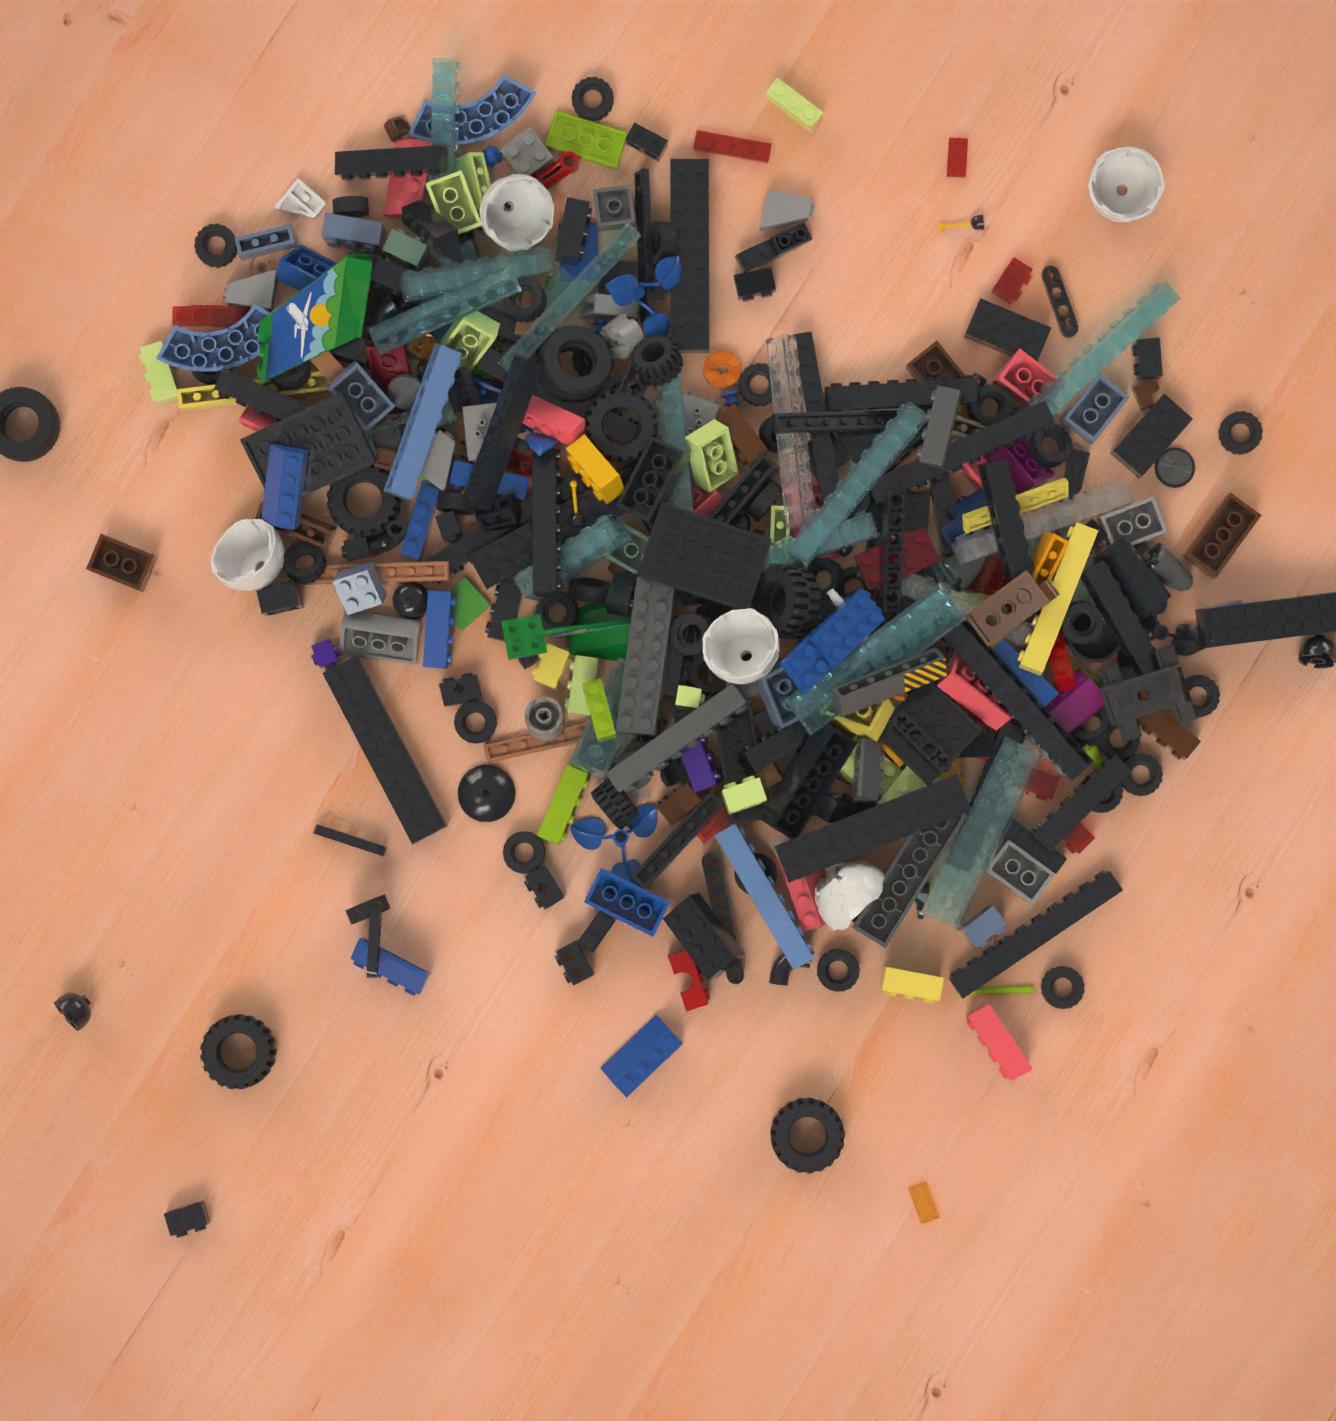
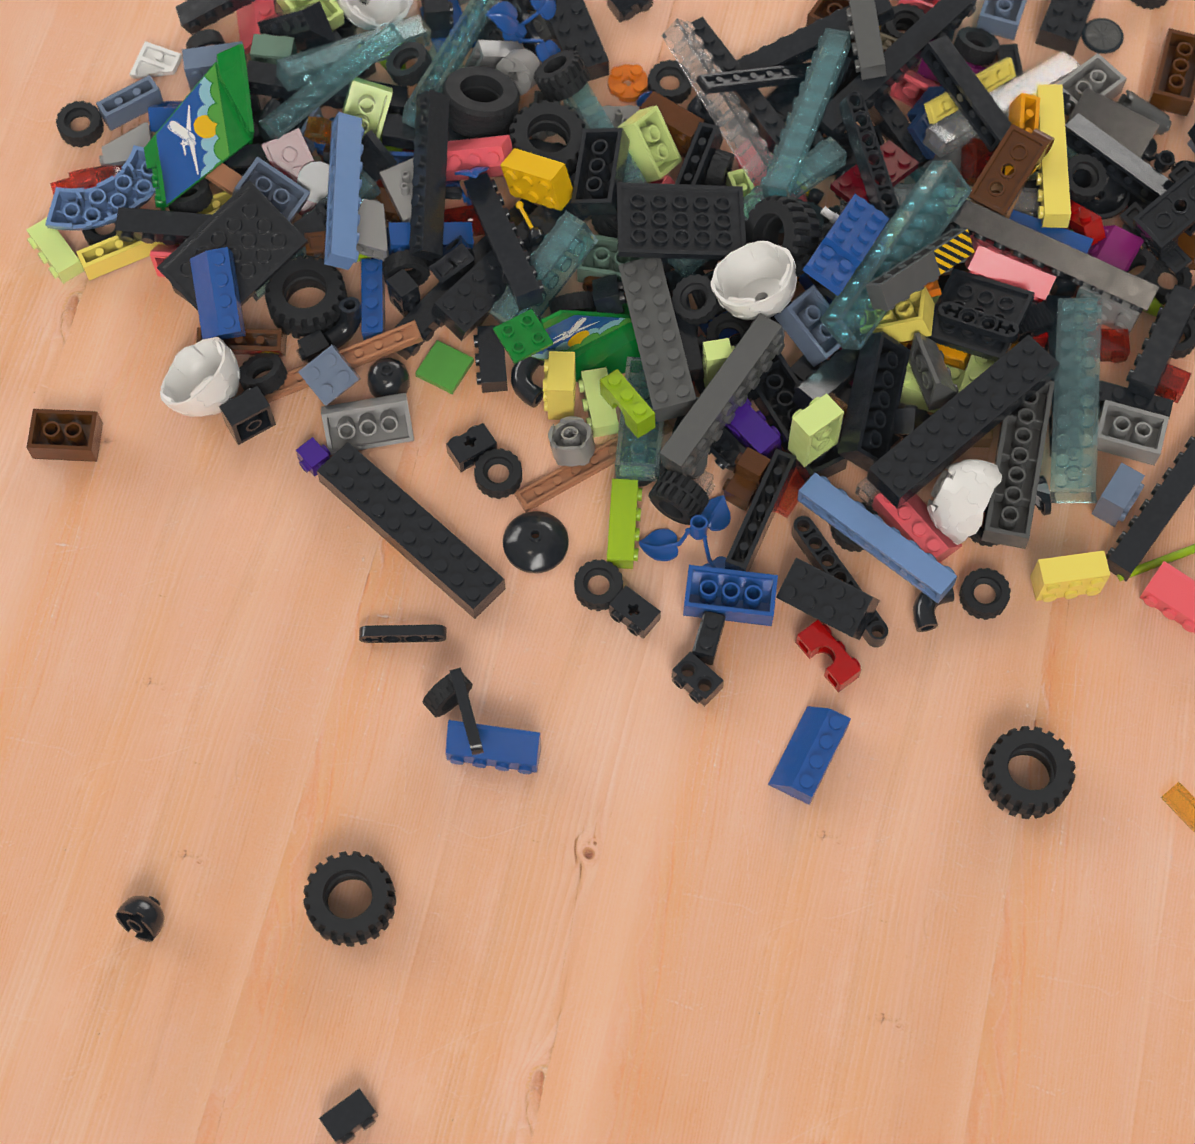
camera: 20 degrees left, 20 degrees down
blue brick [423,590,457,669] -> none

